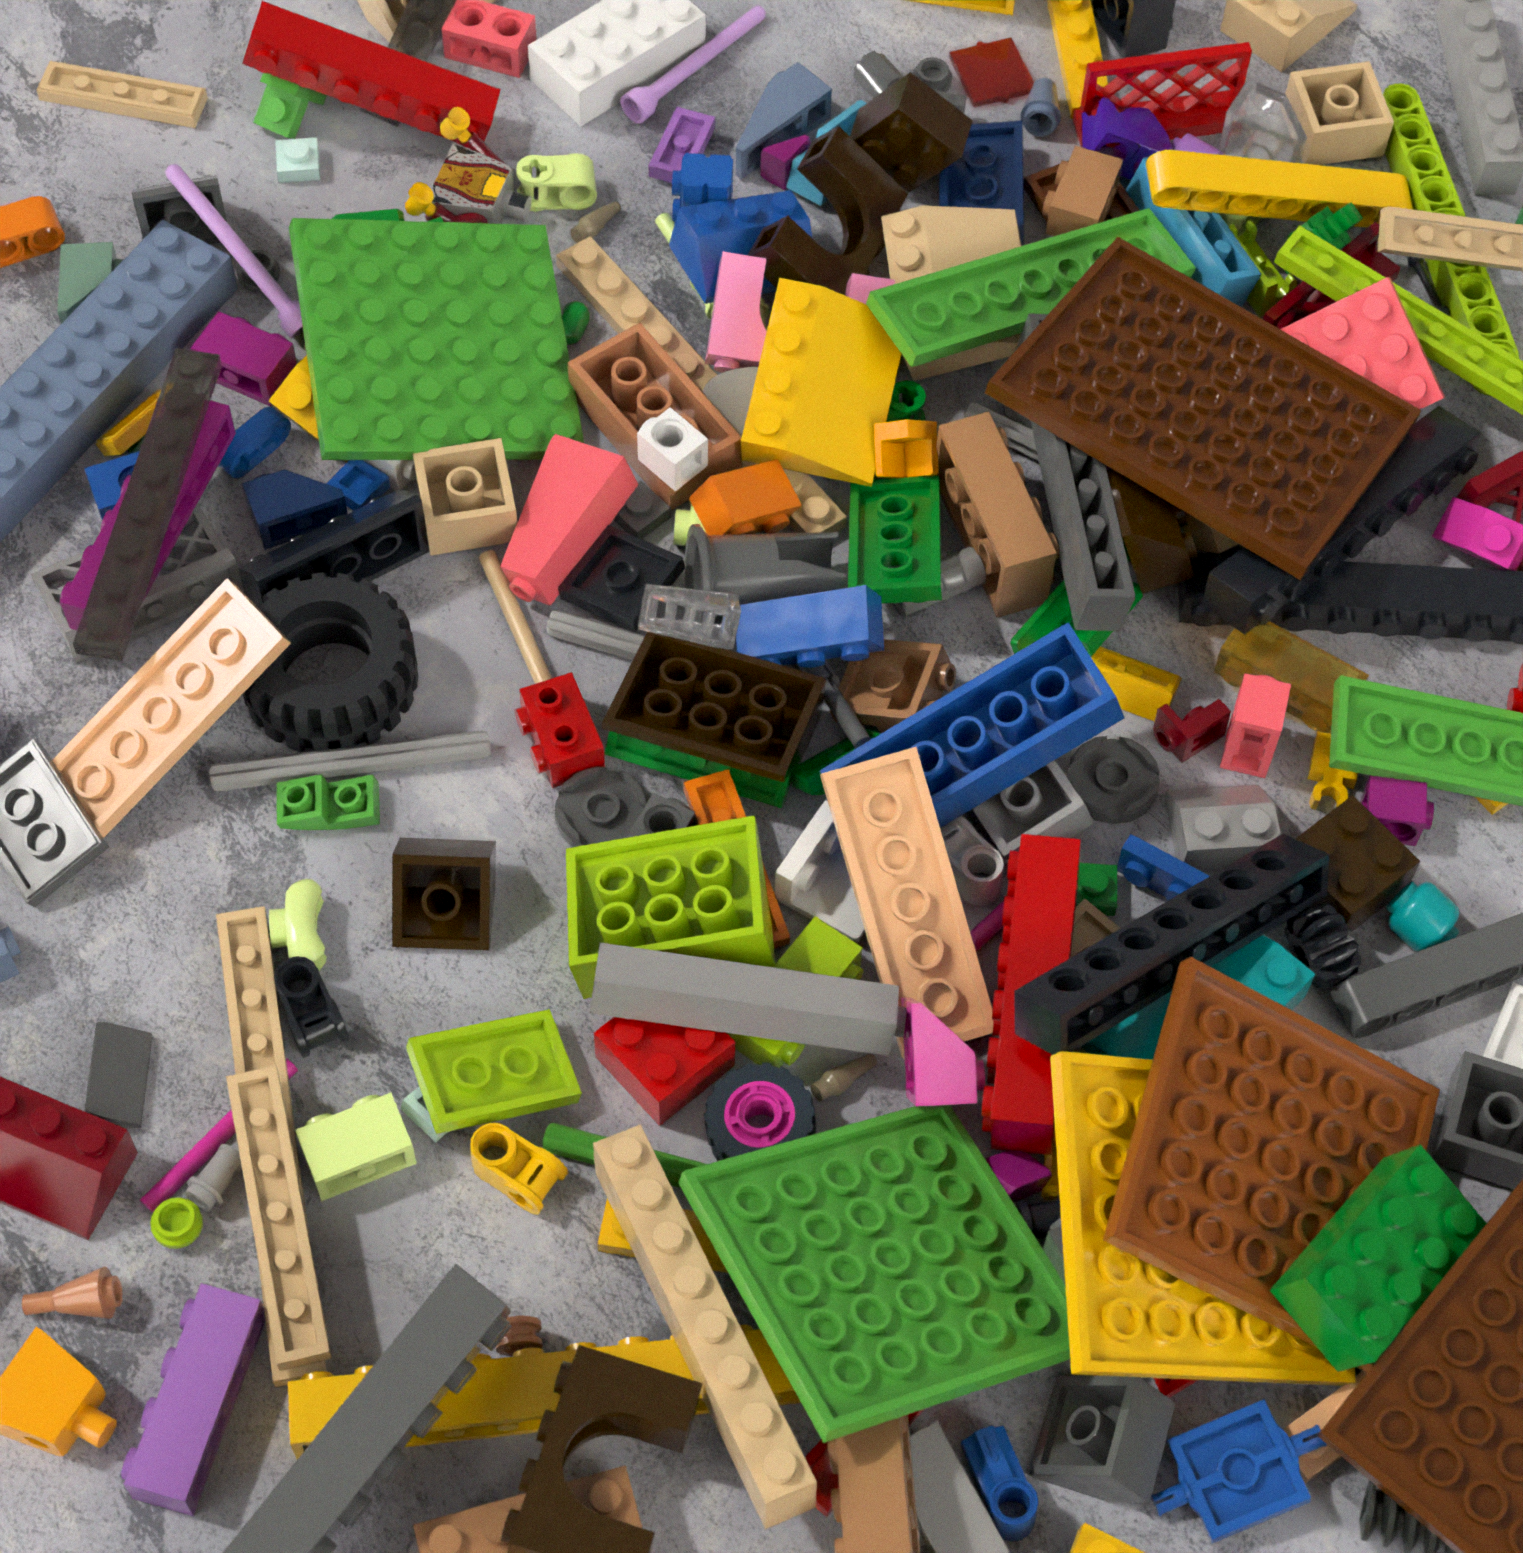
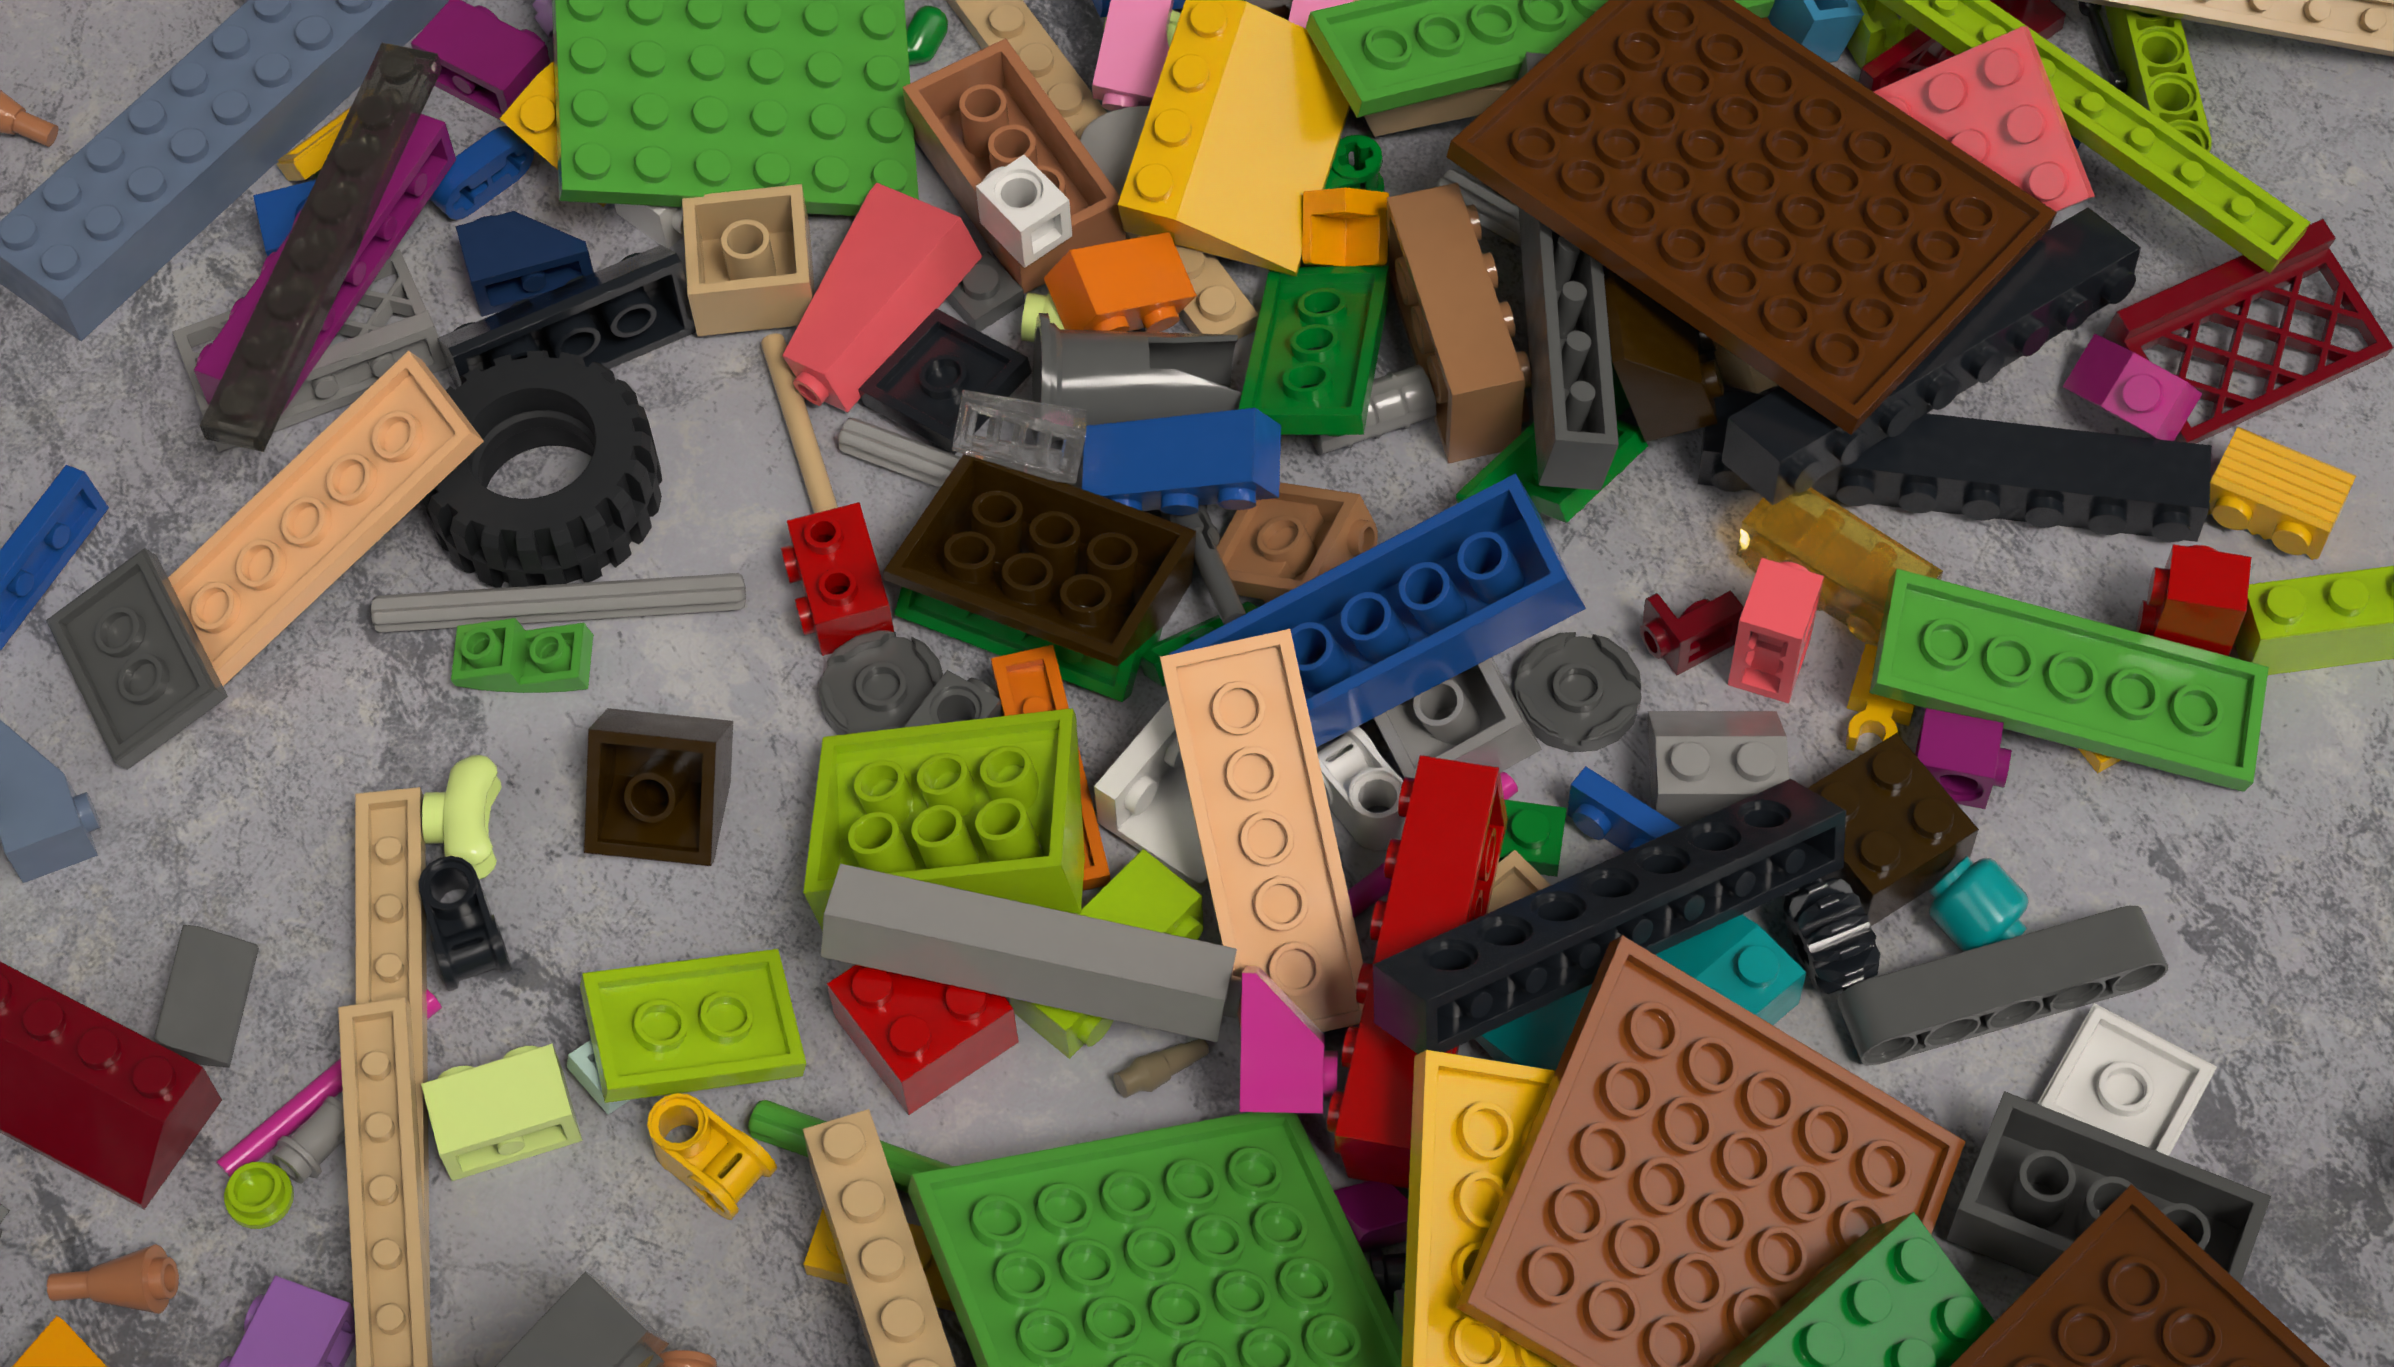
camera: 10 degrees right, 0 degrees up
blue plate [326,460,391,511] -> none
wheel [704,1062,816,1161] -> none
yellow slope [1090,646,1182,722] -> none

